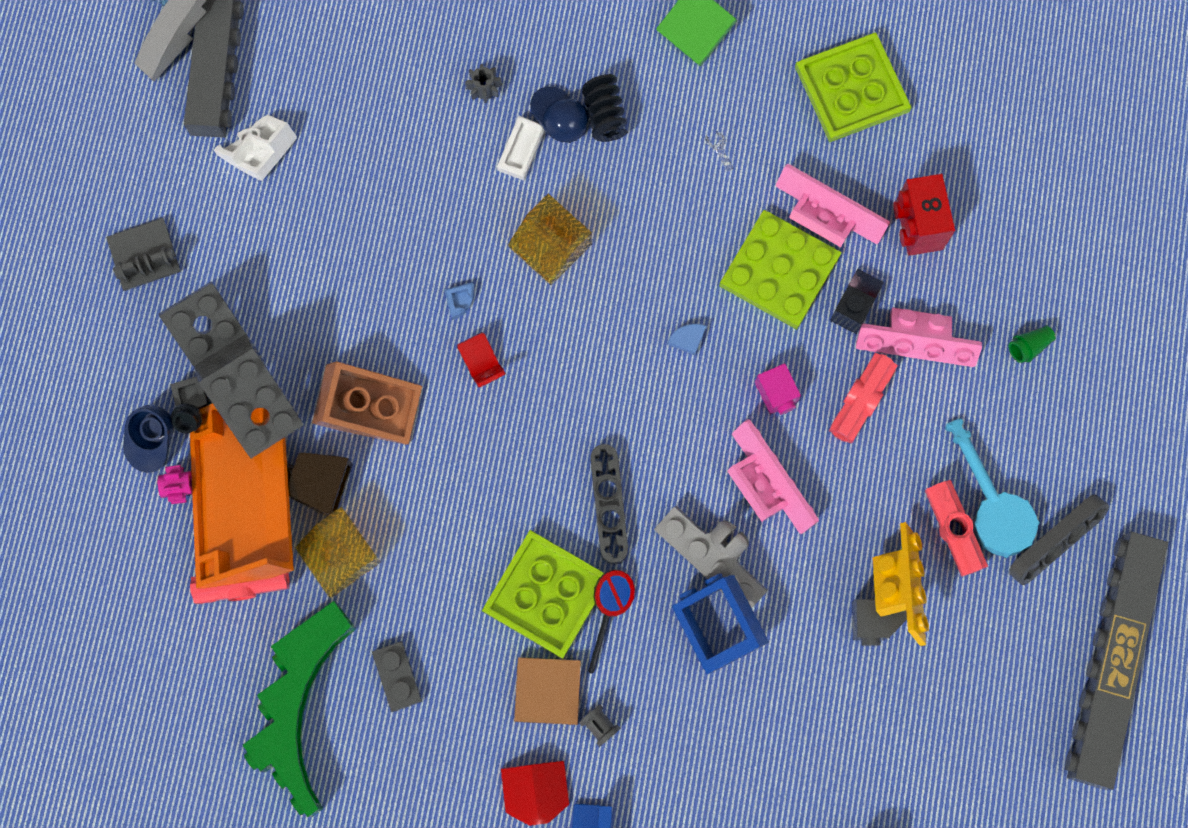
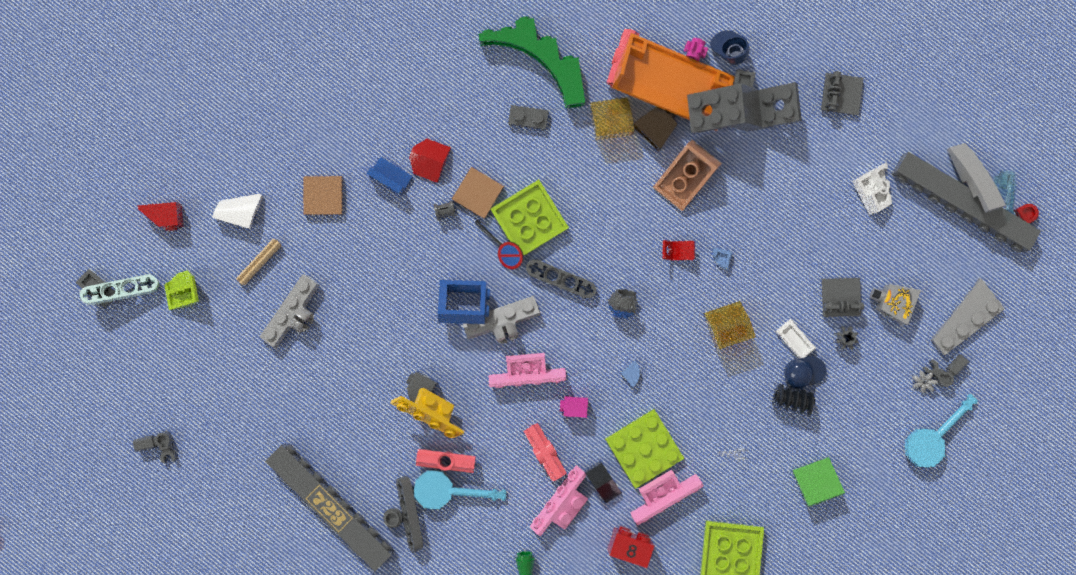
camera: 115 degrees right, 10 degrees up
black plate [171,403,203,434] -> none
none -> dark grey plate [383,508,403,528]
none -> dark grey piece [608,289,638,319]
none -> dark grey hinge [821,278,864,317]
none -> light grey torso [869,284,921,325]

